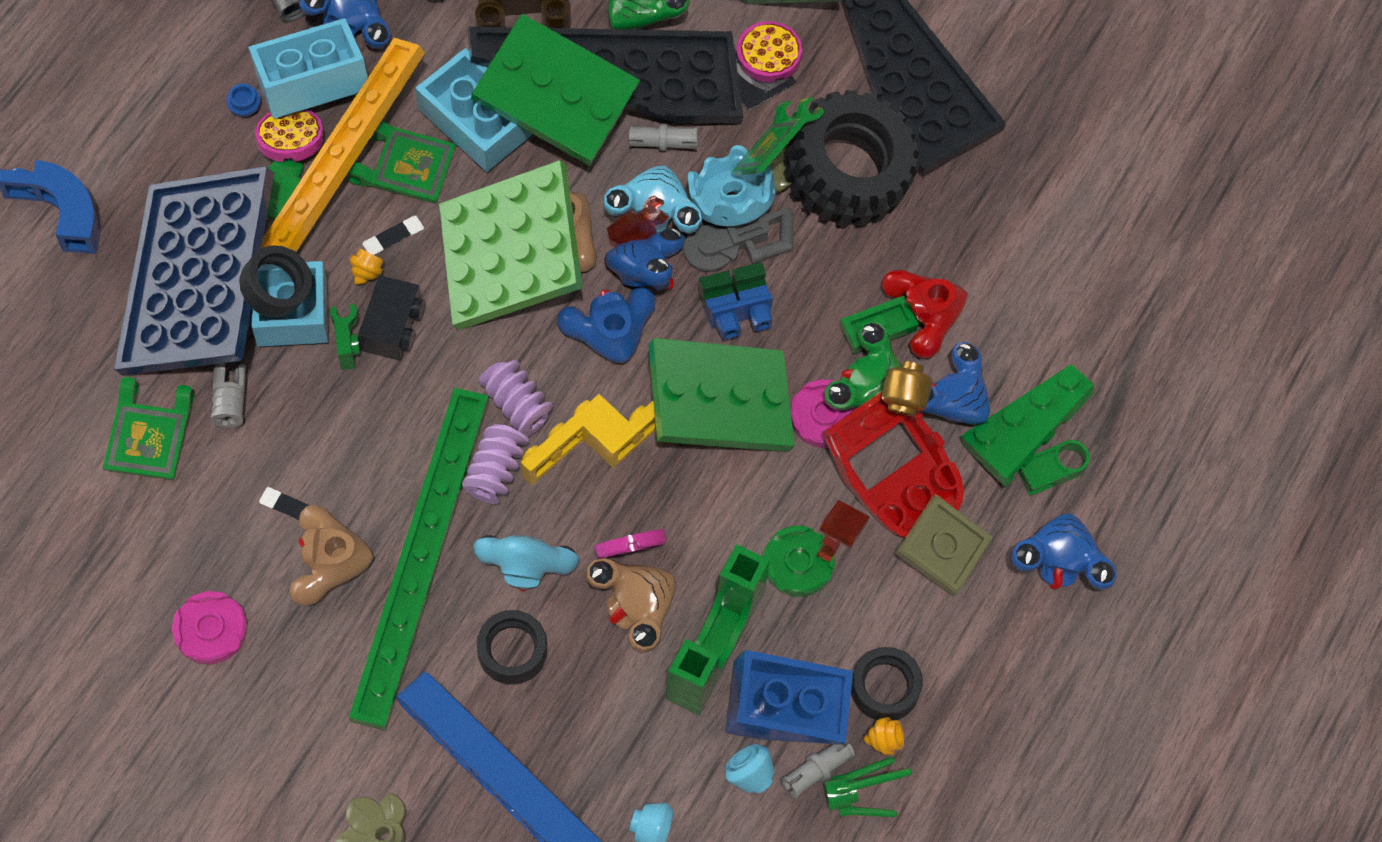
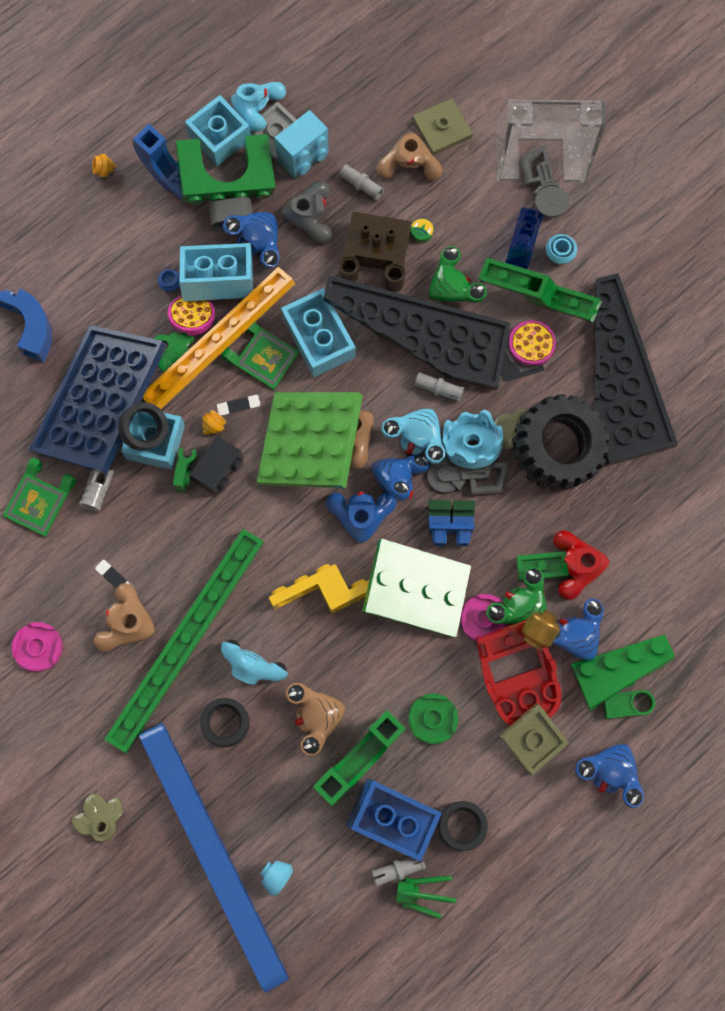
camera: 20 degrees right, 10 degrees up
lavender piece [462,424,529,505] -> none
green plate [471,14,640,166] -> none
lavender piece [479,360,553,437] -> none
dark pink tile [594,529,667,559] -> none
clear red plate [607,195,669,244] -> none
medium azure cone [725,744,775,794] -> none
green flag [731,97,824,176] -> none
clear red plate [817,500,870,562] -> none
light orange plate [864,717,904,755] -> none

